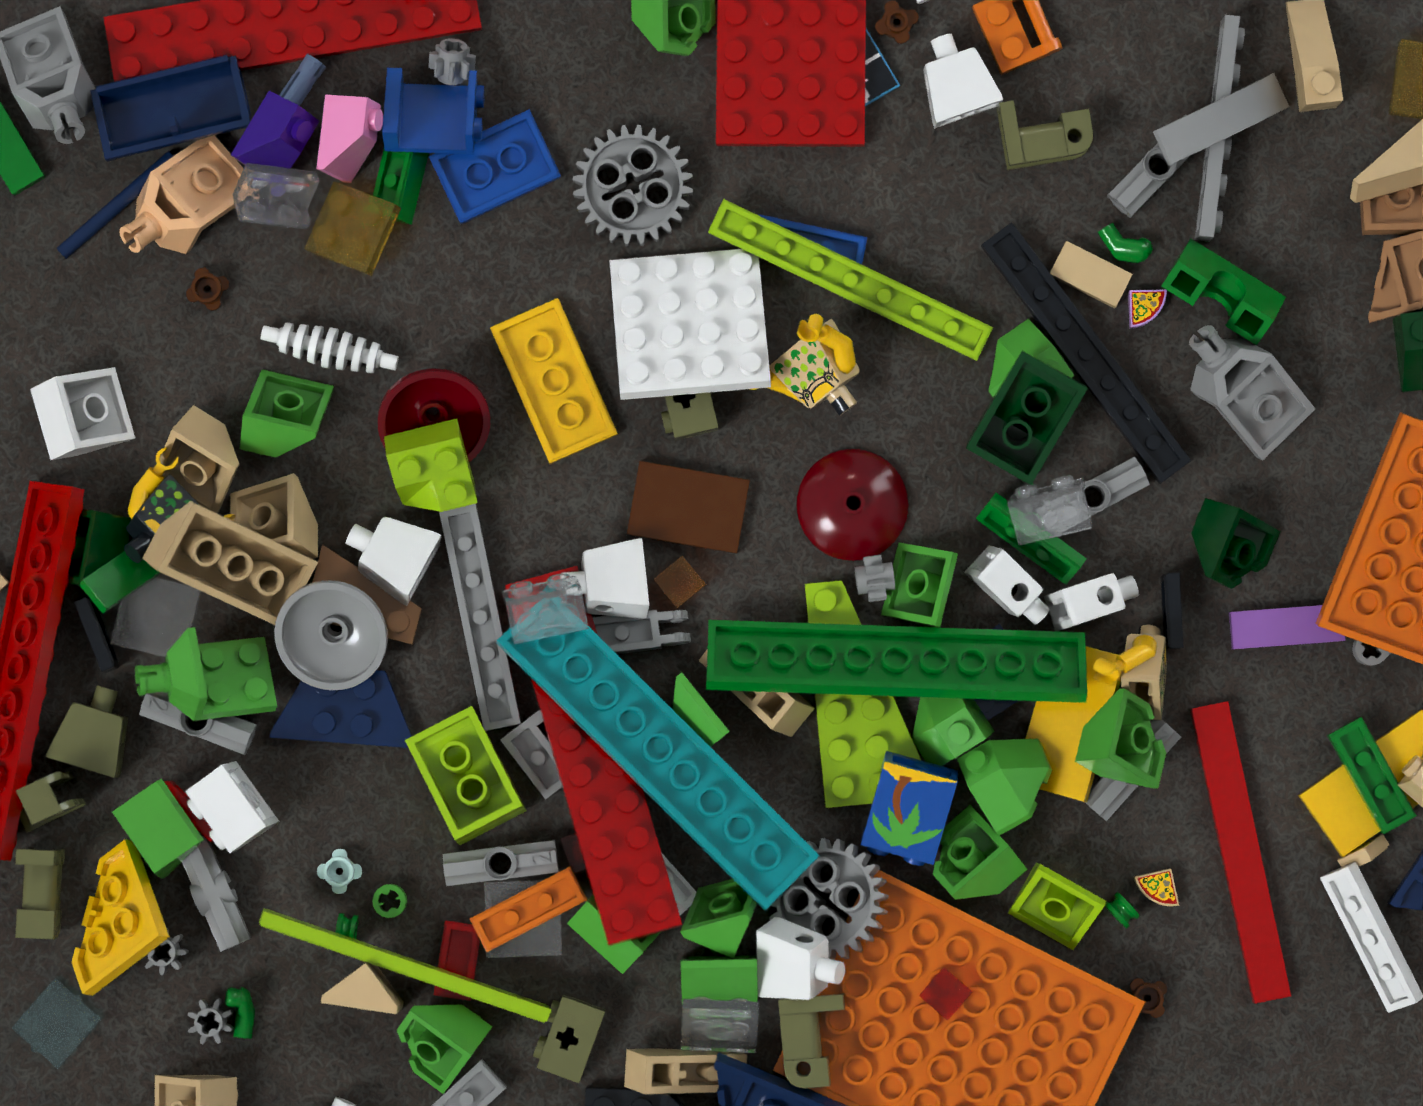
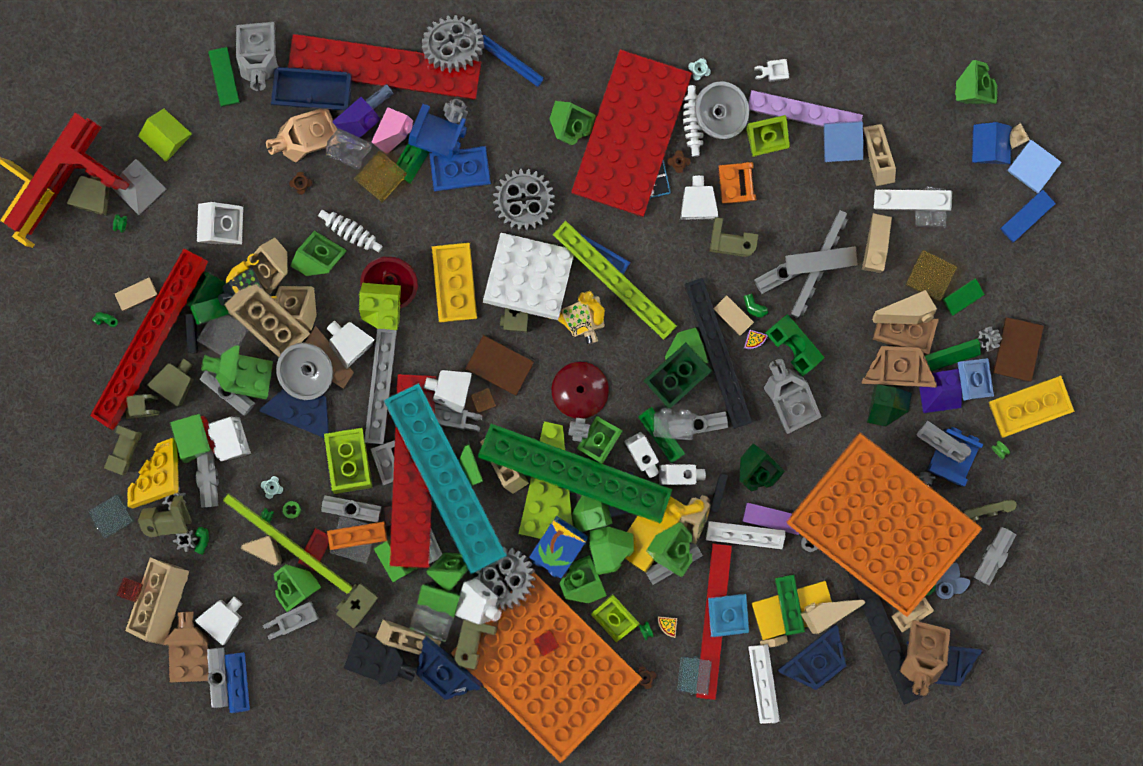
camera: 15 degrees right, 0 degrees up
dark blue bar [57,150,173,259] -> none
clear bracket [502,573,589,644] -> none
none -> olive piece [138,495,192,537]
none -> clear light blue piece [677,657,712,695]
none -> white plate [706,521,785,549]
none -> dark azure tile [708,594,749,637]

